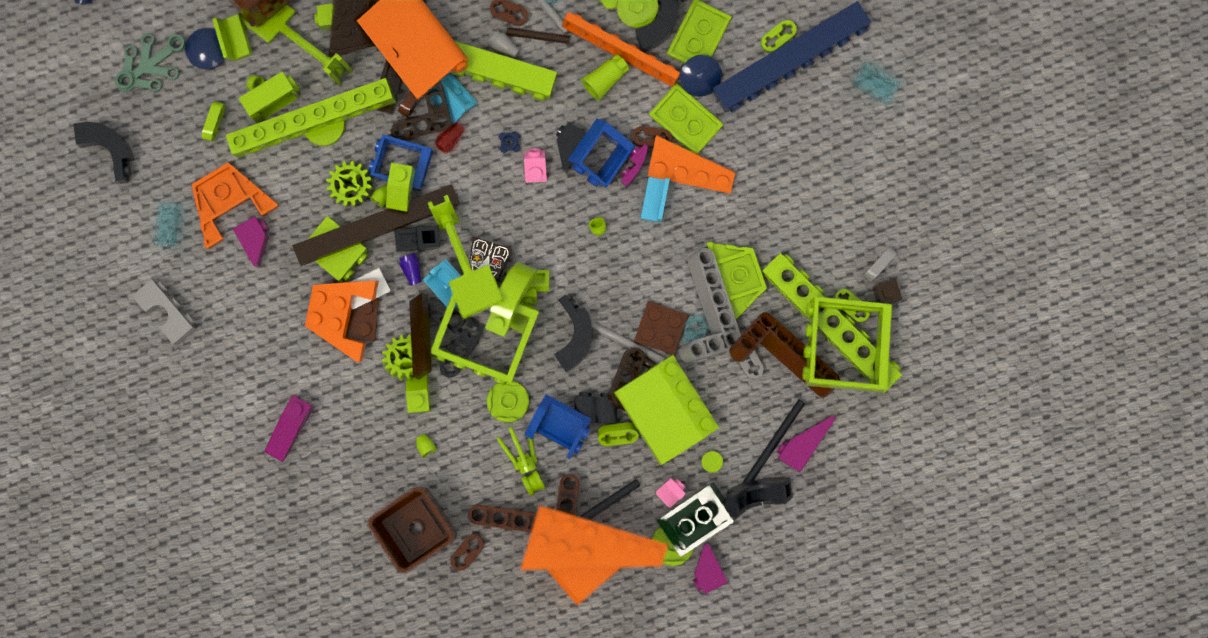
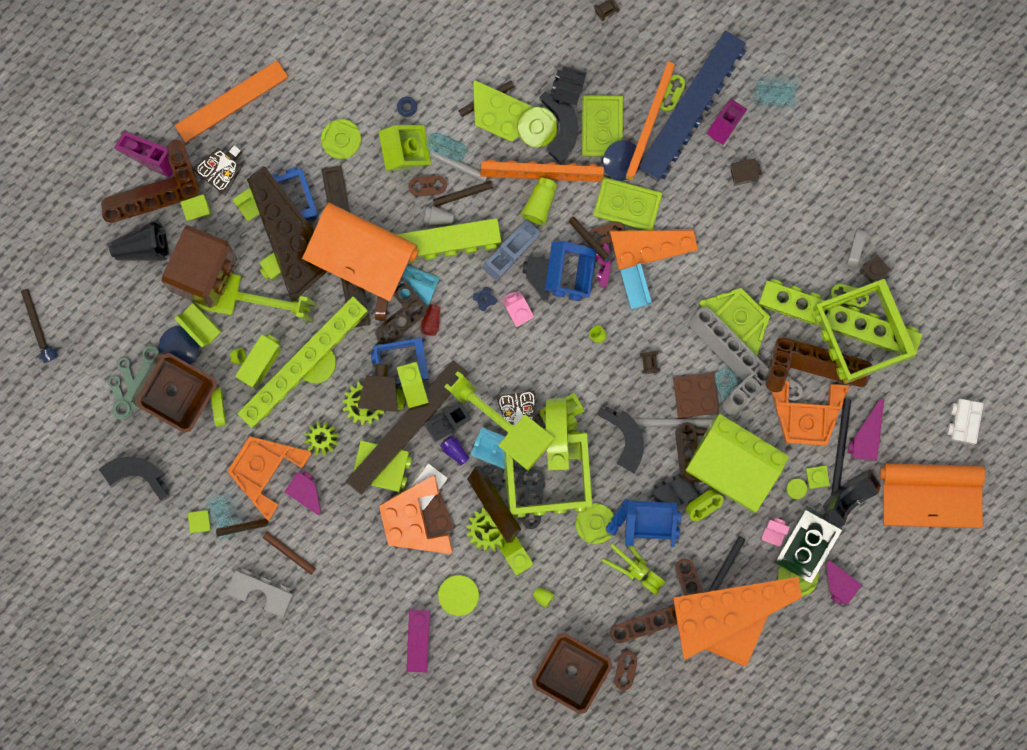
camera: 30 degrees left, 0 degrees up
none -> reddish brown plate [132,351,217,433]
none -> lime tile [188,510,211,533]
none -> dark brown bar [216,518,268,536]
none -> reddish brown bar [262,532,316,575]
none -> lime gear [304,421,339,456]
none -> dark brown torso [358,364,398,412]
none -> lime tile [438,575,479,616]
none -> sand blue slope [482,220,541,281]
none -> dark brown bar [569,217,611,262]
none -> blue axle [606,499,630,535]
none -> orange tile [625,61,675,181]
none -> dark brown bush [640,351,660,374]
none -> magenta slope [707,98,748,145]
none -> dark brown brick [730,158,762,186]
none -> orange wing [771,381,849,446]
none -> lime plate [806,466,830,489]
none -> orange door [879,463,985,528]
none -> white brick [947,399,984,445]

